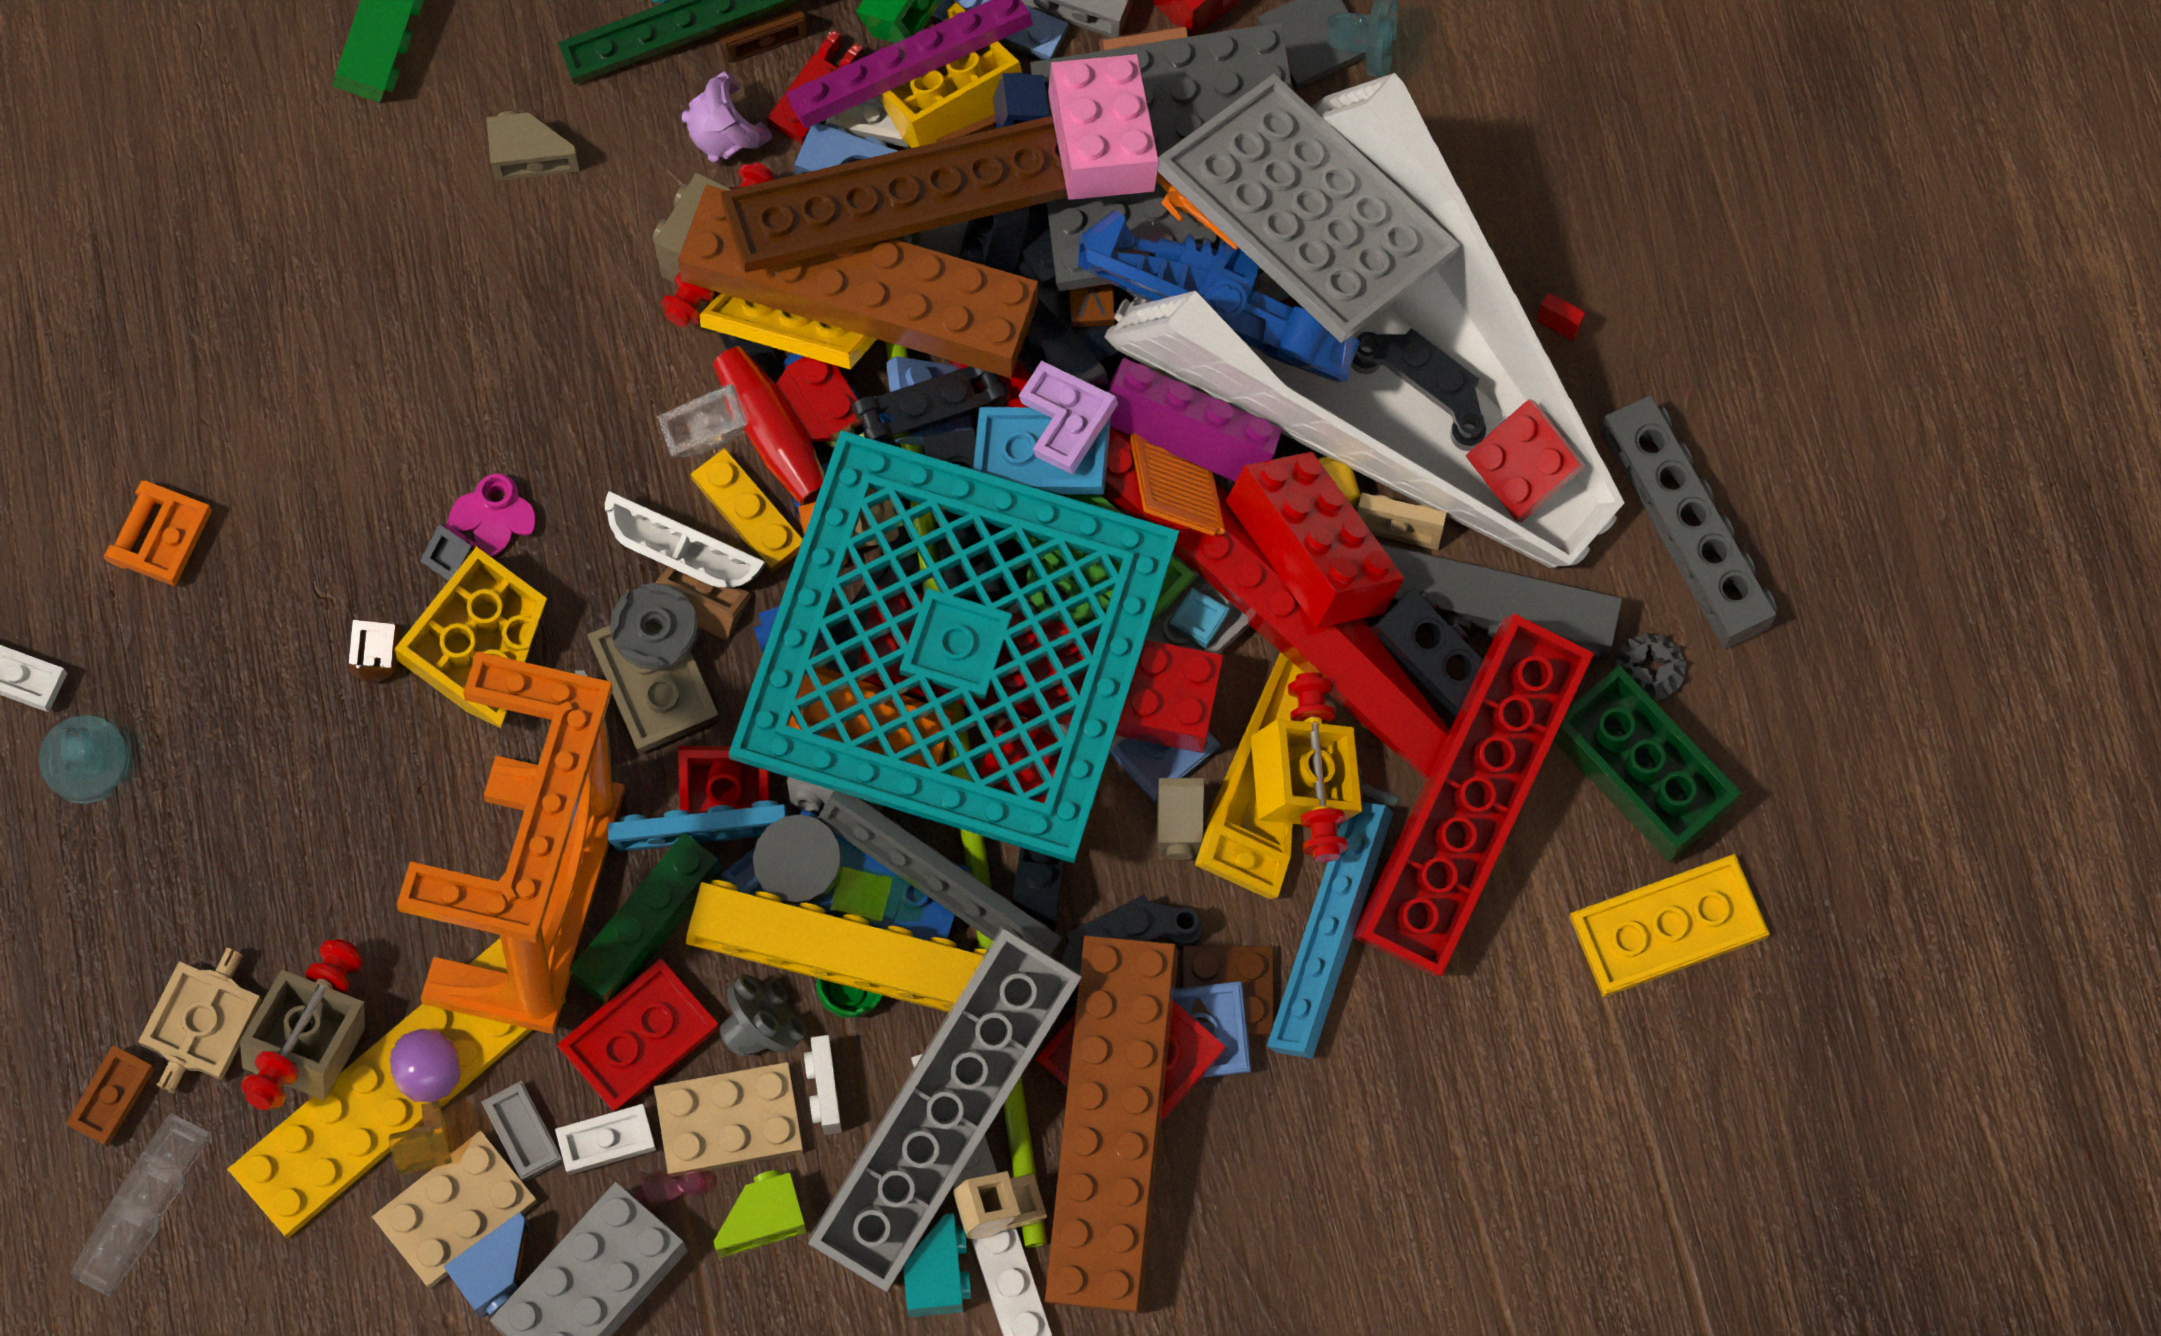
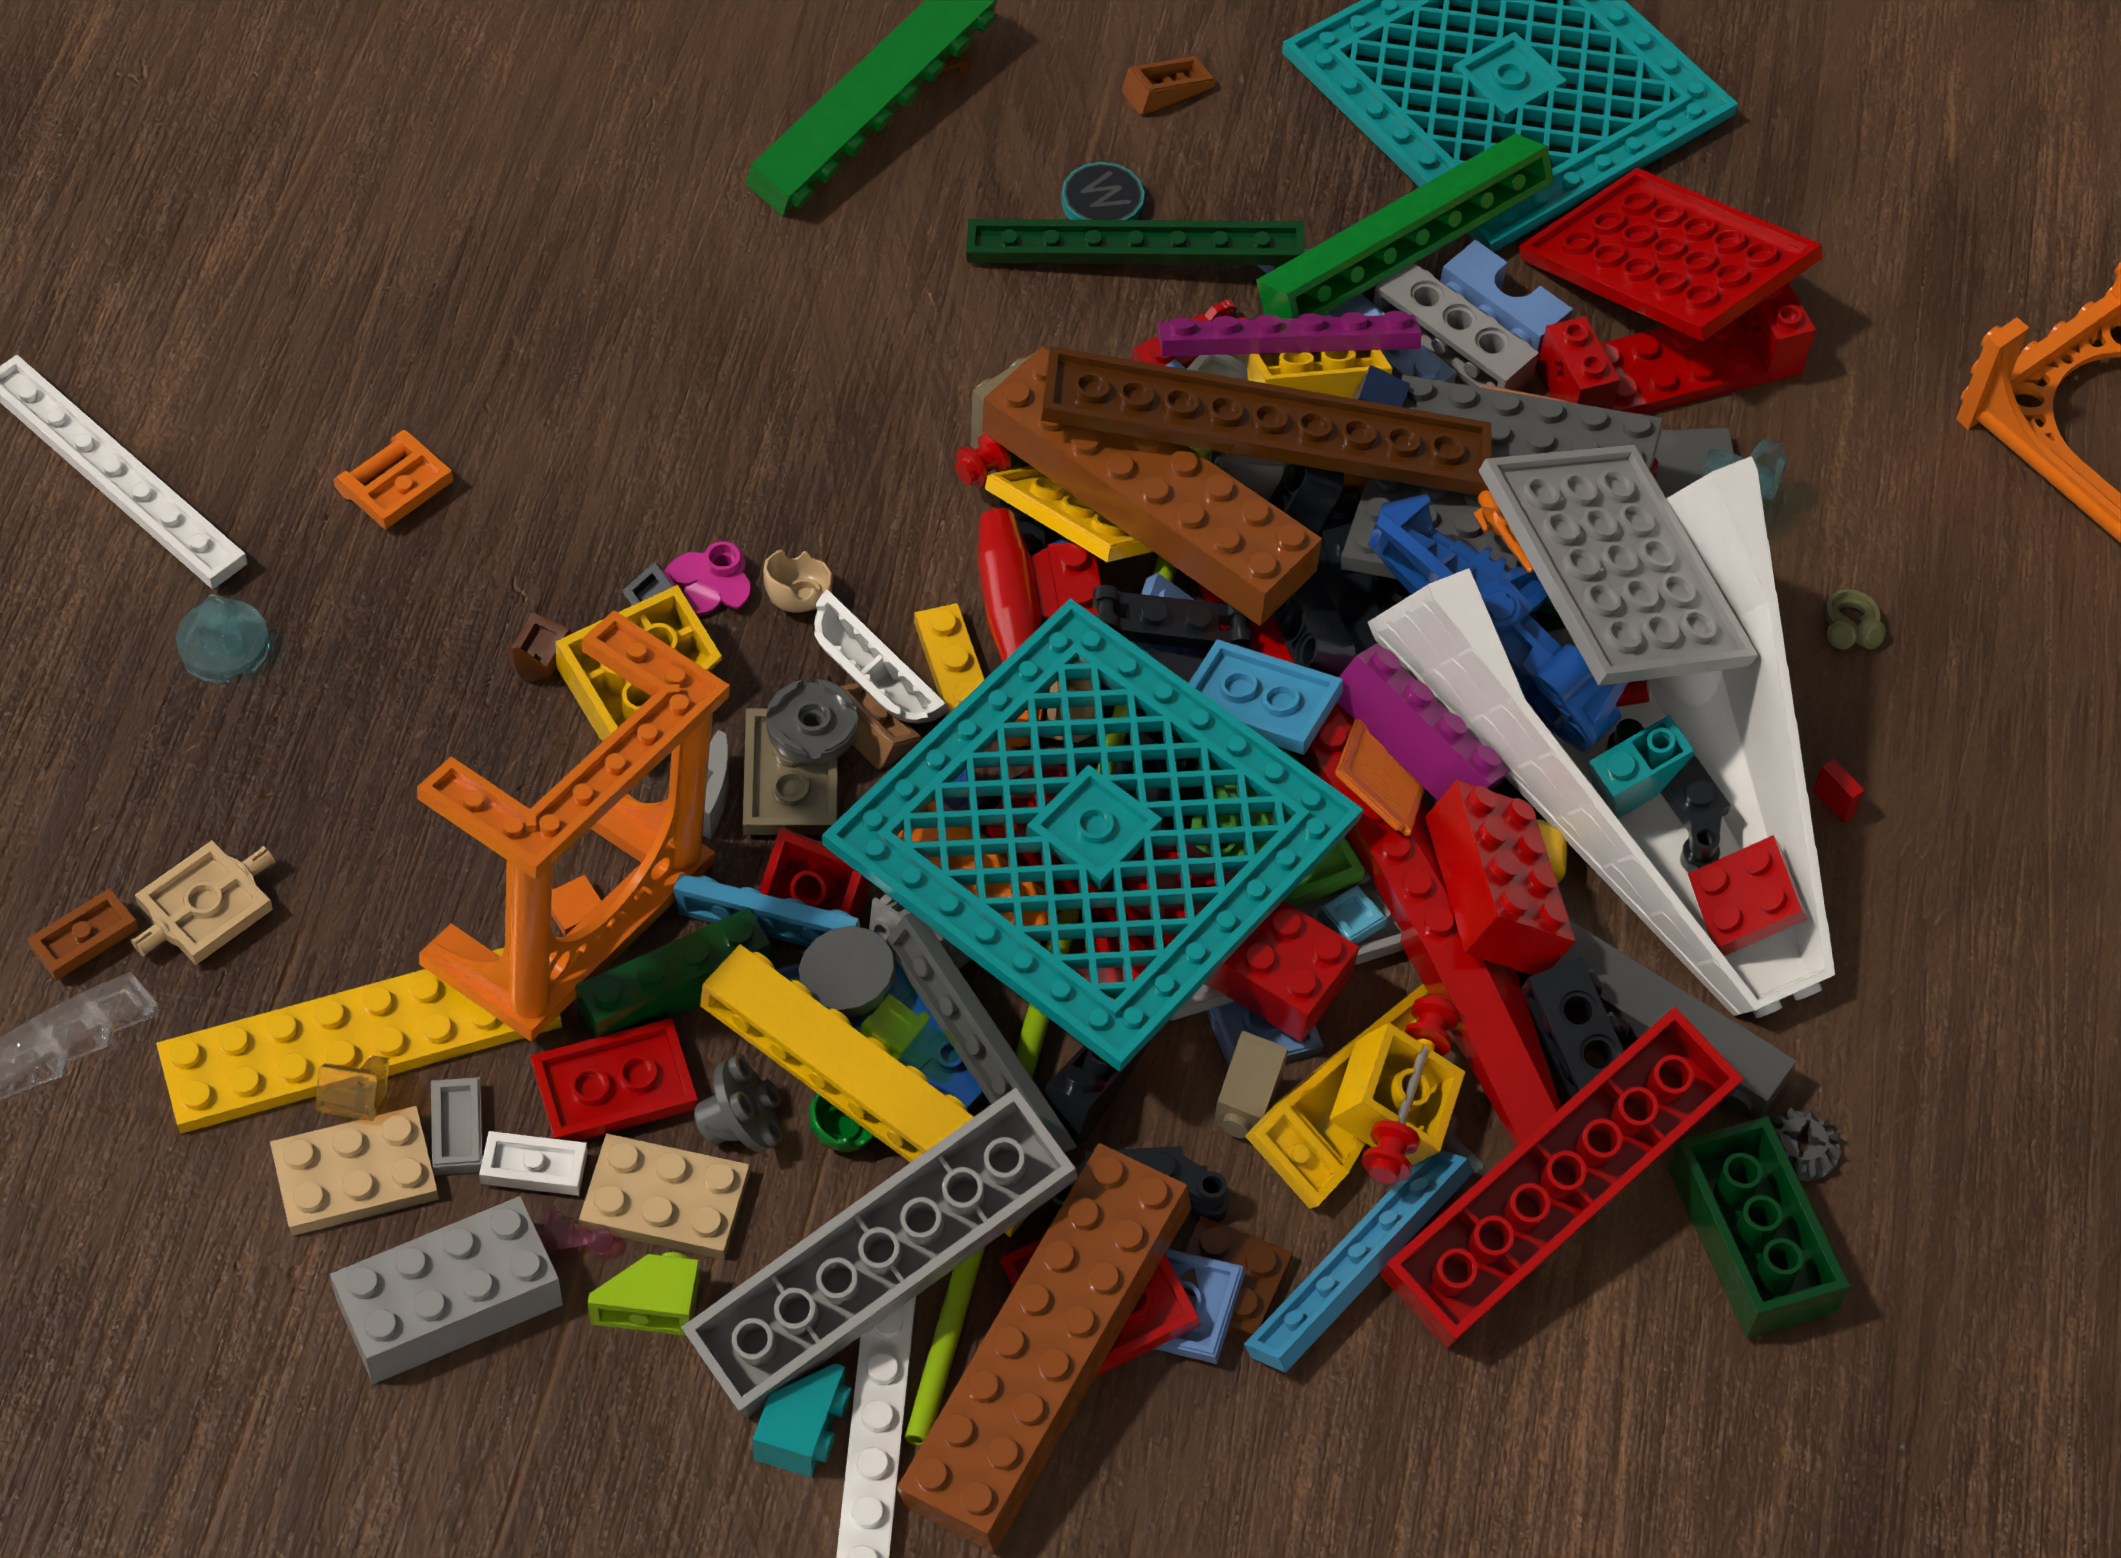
camera: 20 degrees right, 15 degrees down
dark tan brick [240,939,365,1110] -> none
medium lavender hair [390,1028,461,1103] -> none
medium blue slope [443,1212,530,1318] -> none
dark tan slope [486,111,580,181] -> none
clear slope [657,384,748,457] -> none
lavender helmet [681,71,772,164] -> none
reddish brown slope [719,10,807,63] -> none
white plate [804,1035,842,1135] -> none
tan brick [953,1171,1047,1239] -> none
lavender plate [1019,361,1118,475] -> none
bright pink brick [1048,54,1159,200] -> none
dark orange tile [1069,283,1115,328] -> none
tan plate [1357,493,1447,550] -> none
yellow tile [1569,854,1770,998] -> none
dark grey brick [1600,395,1777,650] -> none
none -> tan hair [763,549,833,613]
none -> teal slope [1589,715,1695,819]
none -> olive piece [1825,589,1886,650]

